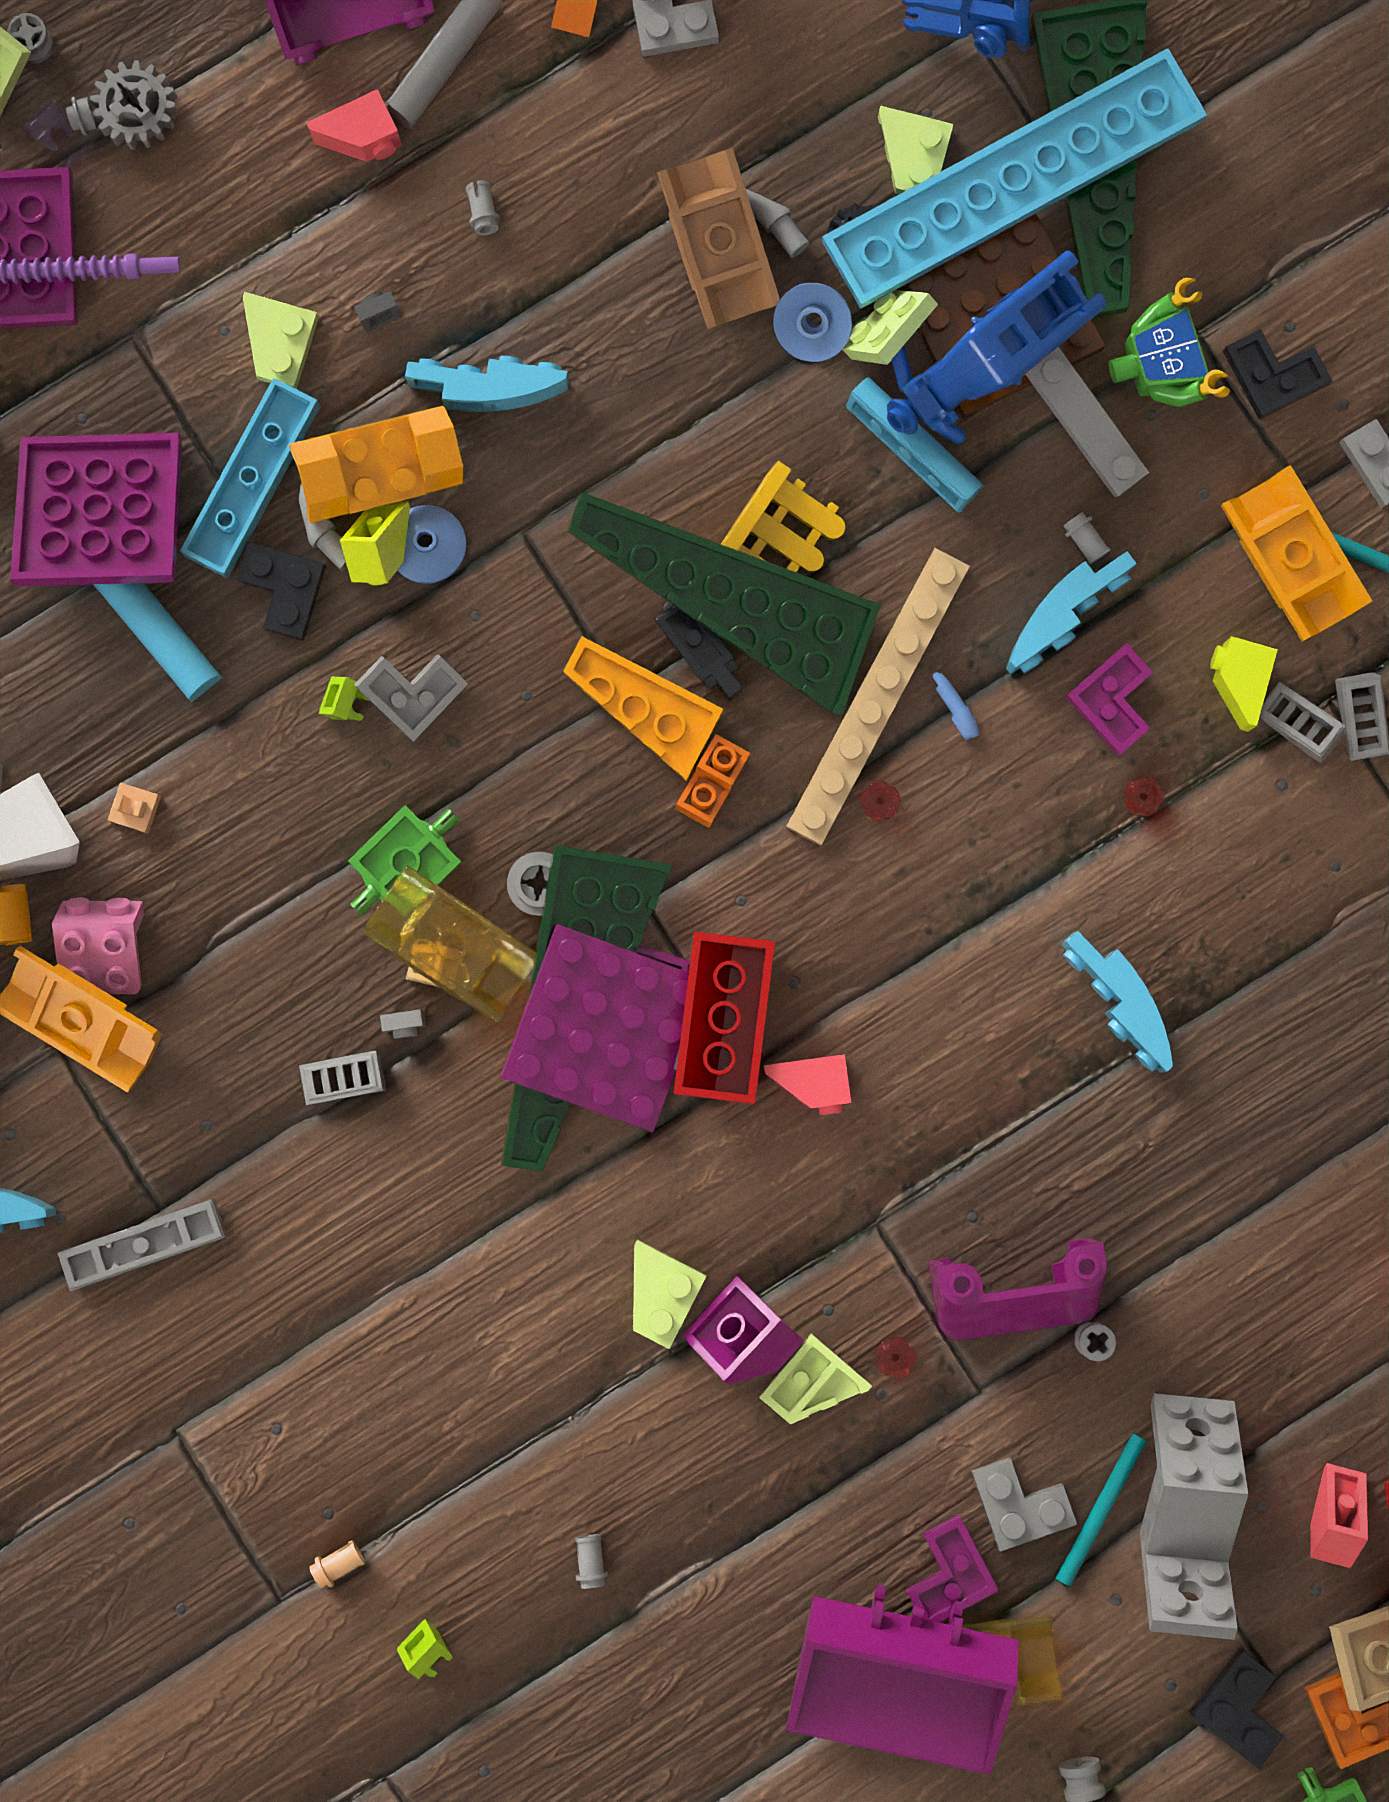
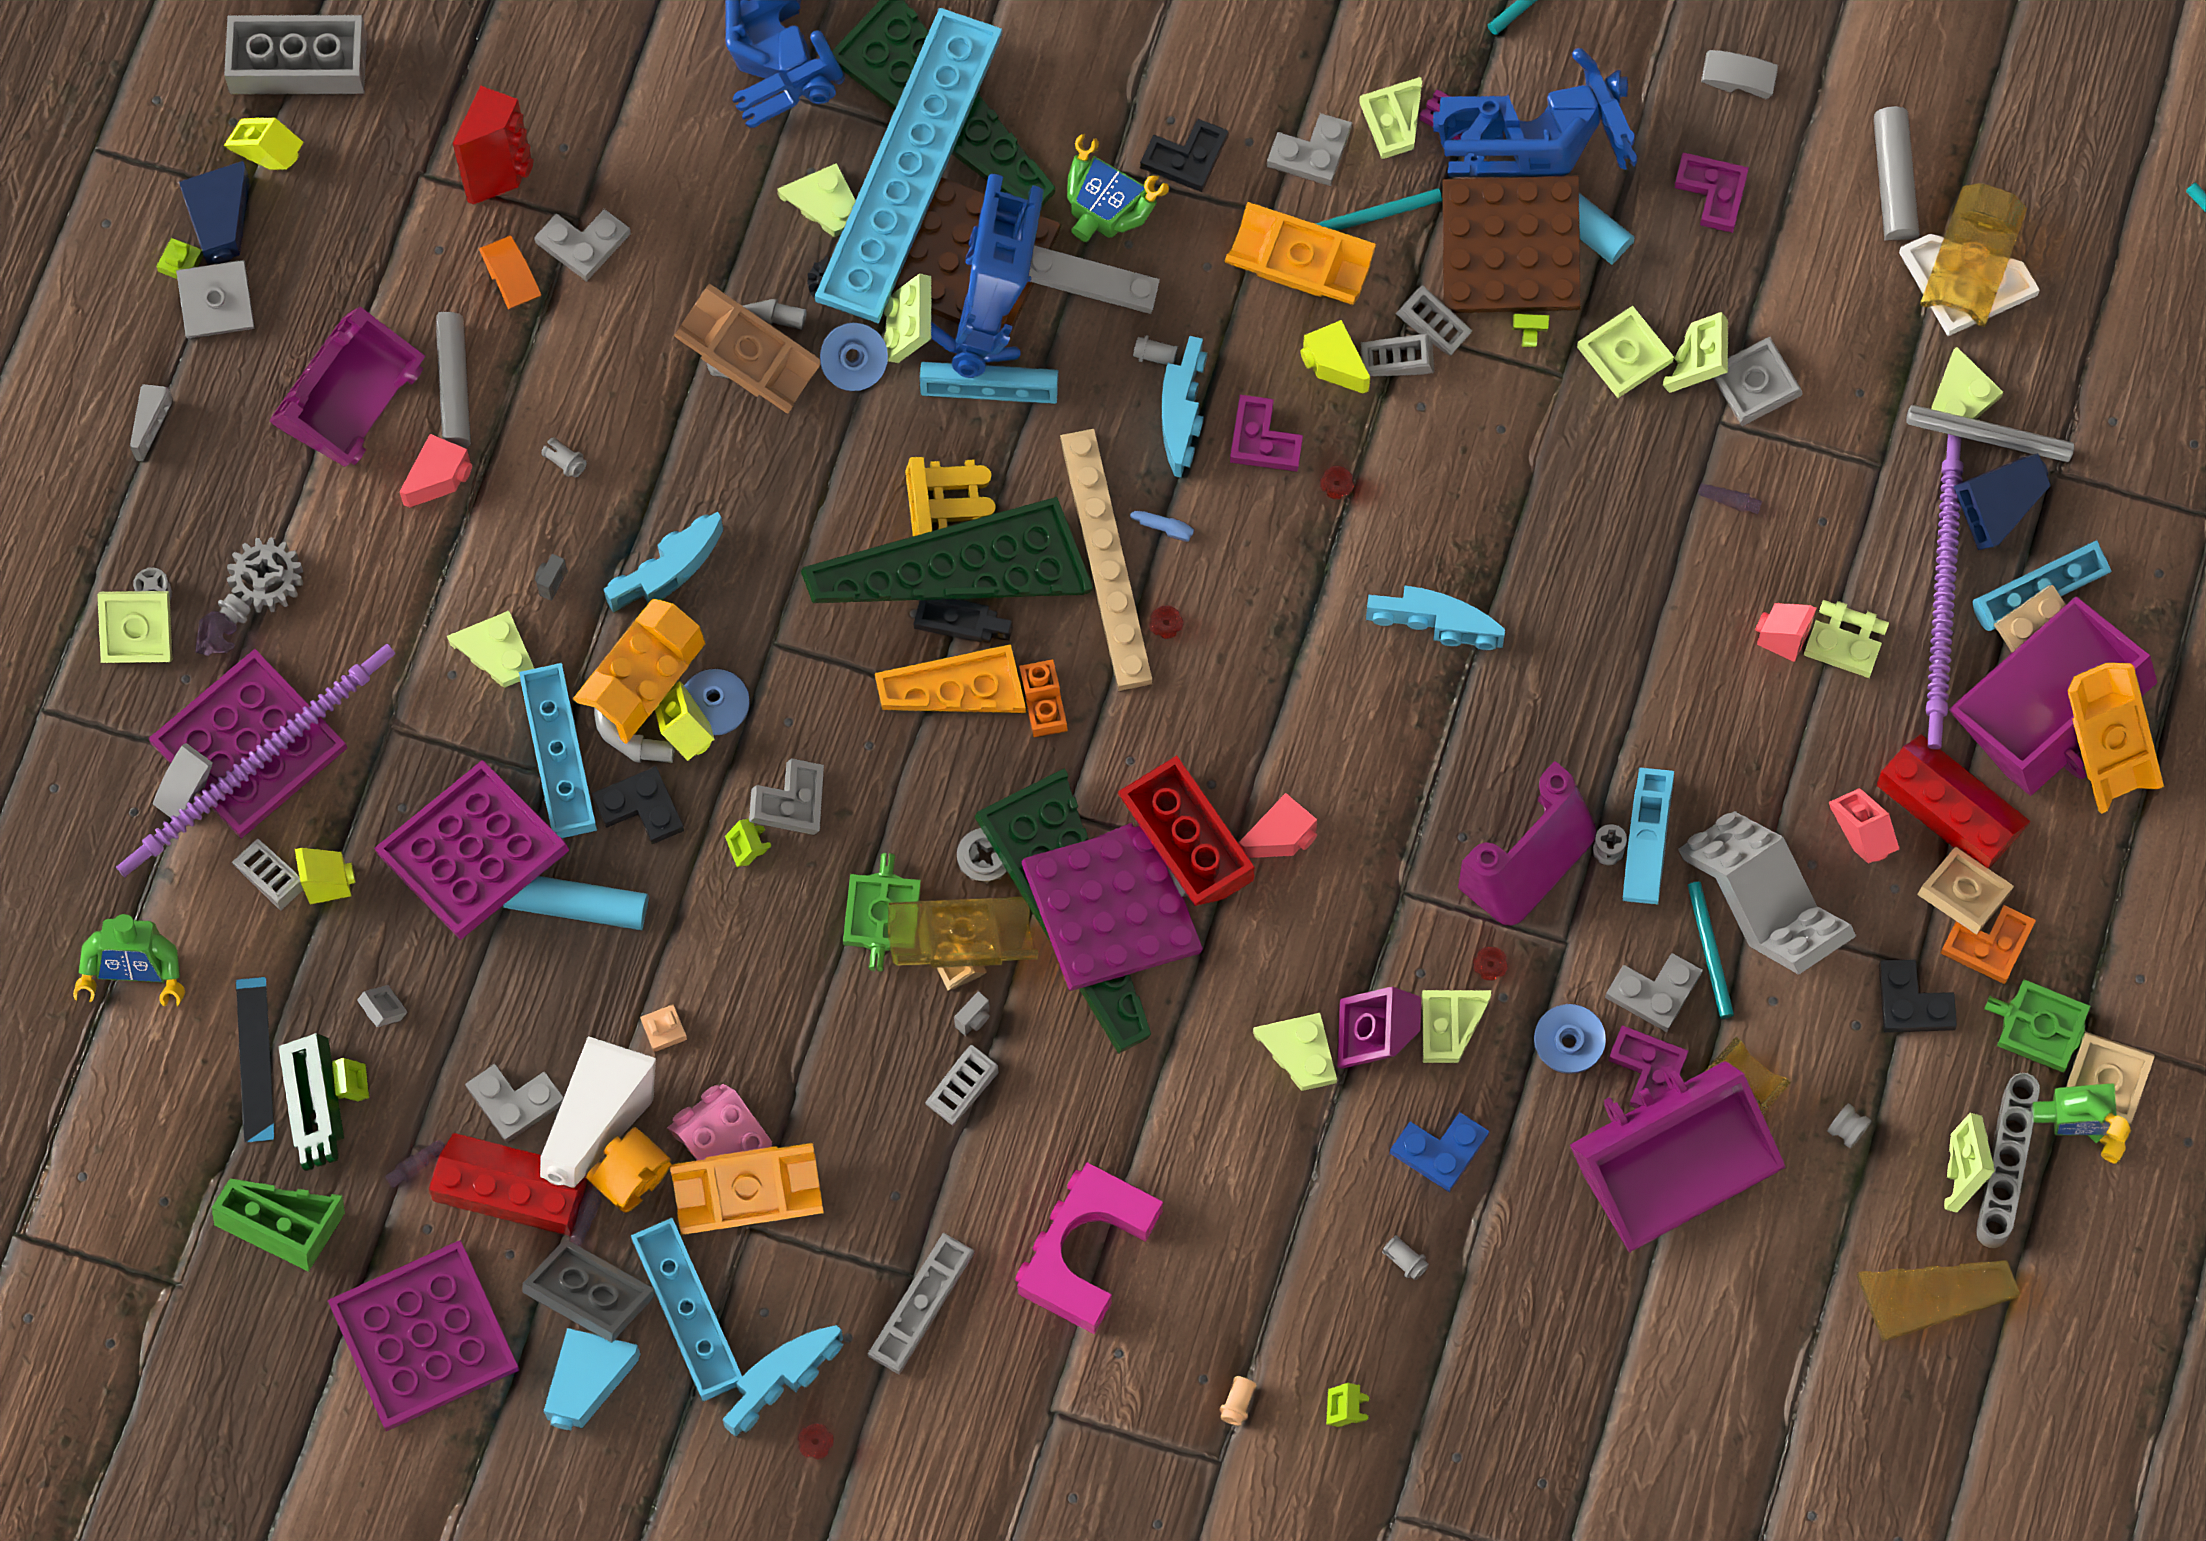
camera: 40 degrees left, 15 degrees down
none -> dark pink arch [1015,1162,1163,1334]
none -> blue plate [1390,1112,1490,1192]
none -> medium blue dish [1534,1004,1606,1074]
none -> medium azure slope [1623,767,1674,904]

